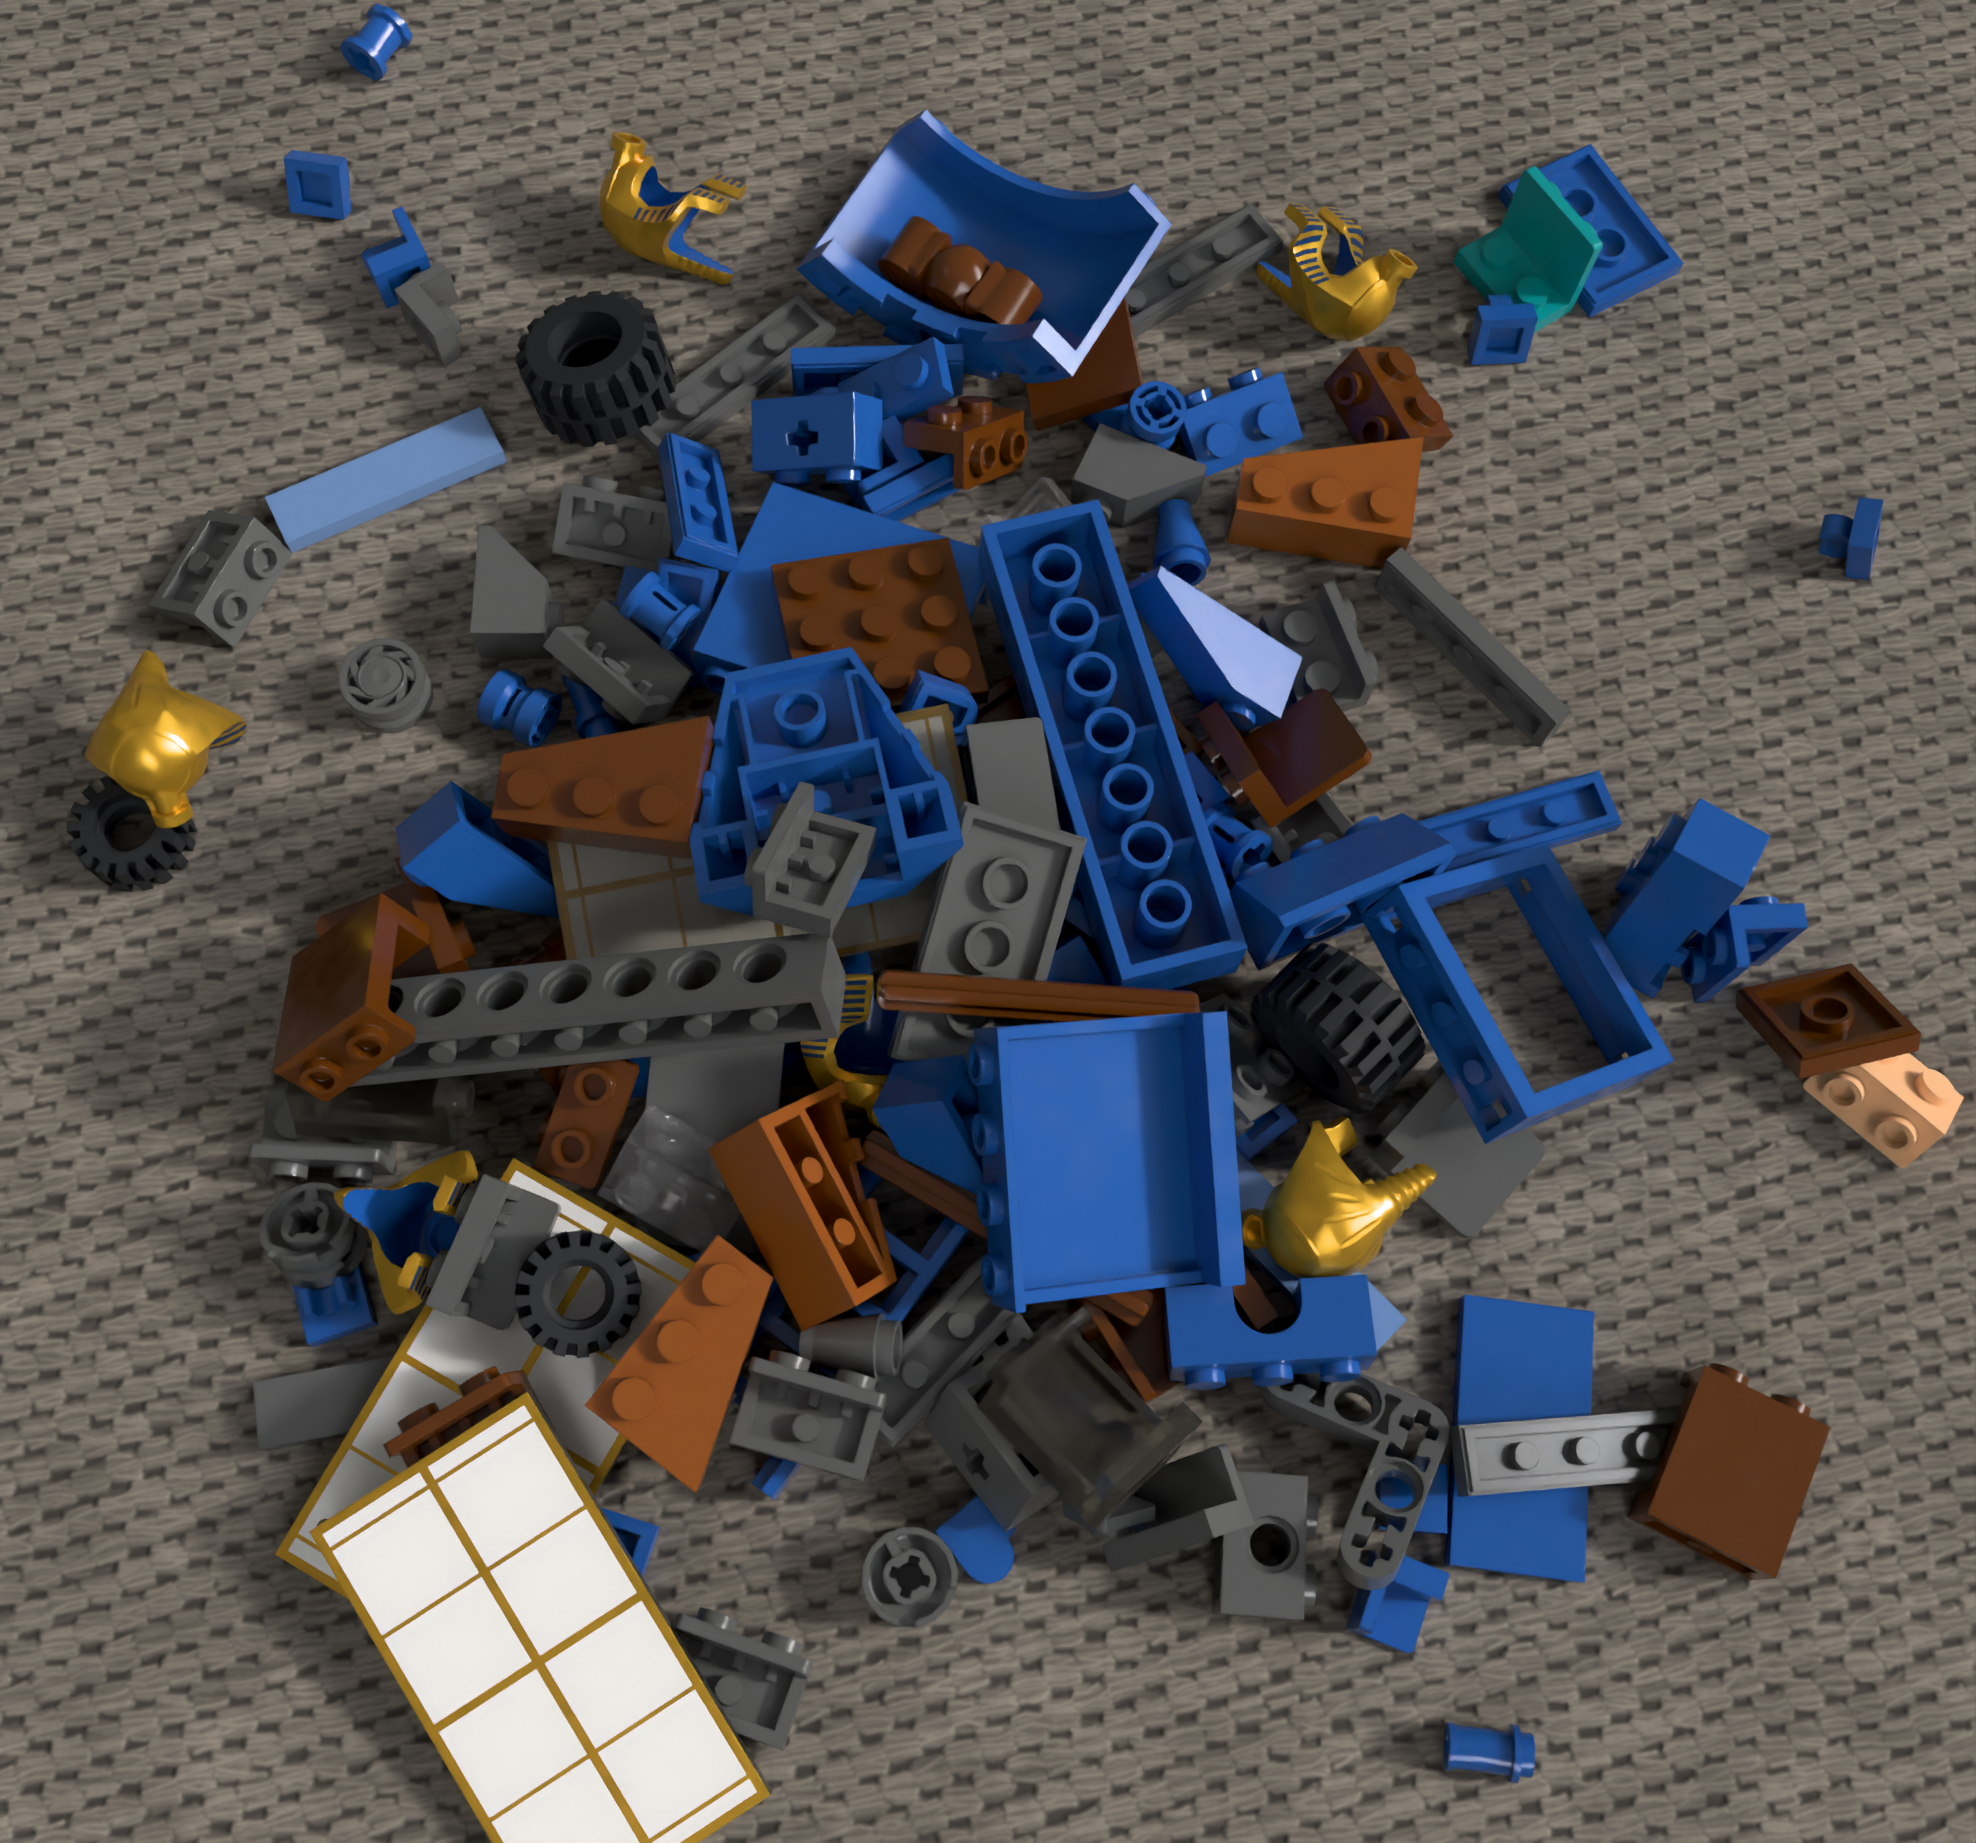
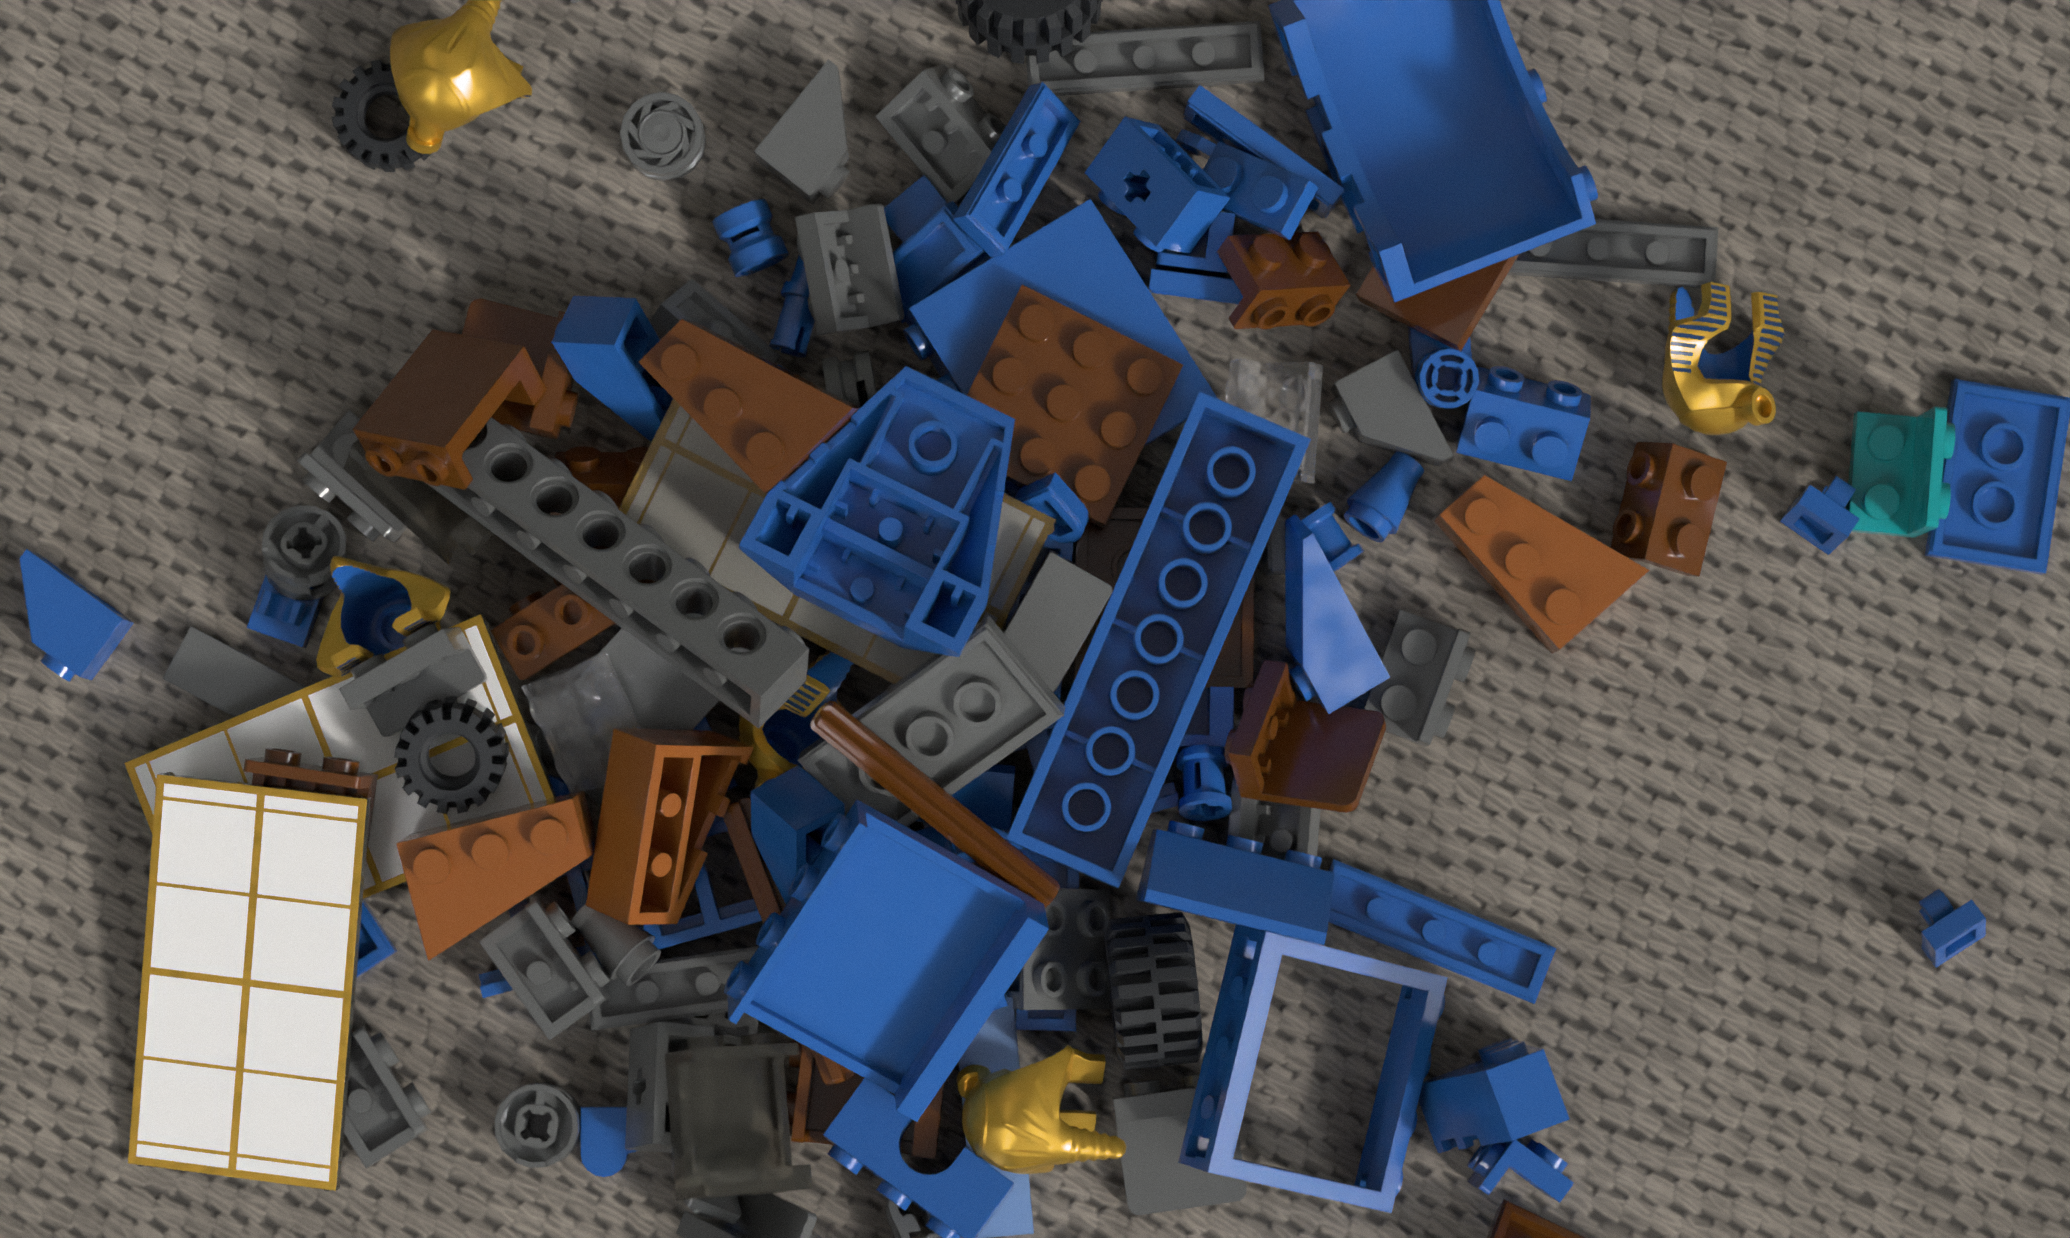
camera: 45 degrees right, 15 degrees up
blue bush [619,571,701,652] -> none
dark grey bracket [744,781,877,938] -> none
reddish brown piece [877,216,1043,325] -> none
dark grey tile [1375,547,1571,747] -> none
none -> blue slope [19,549,134,682]

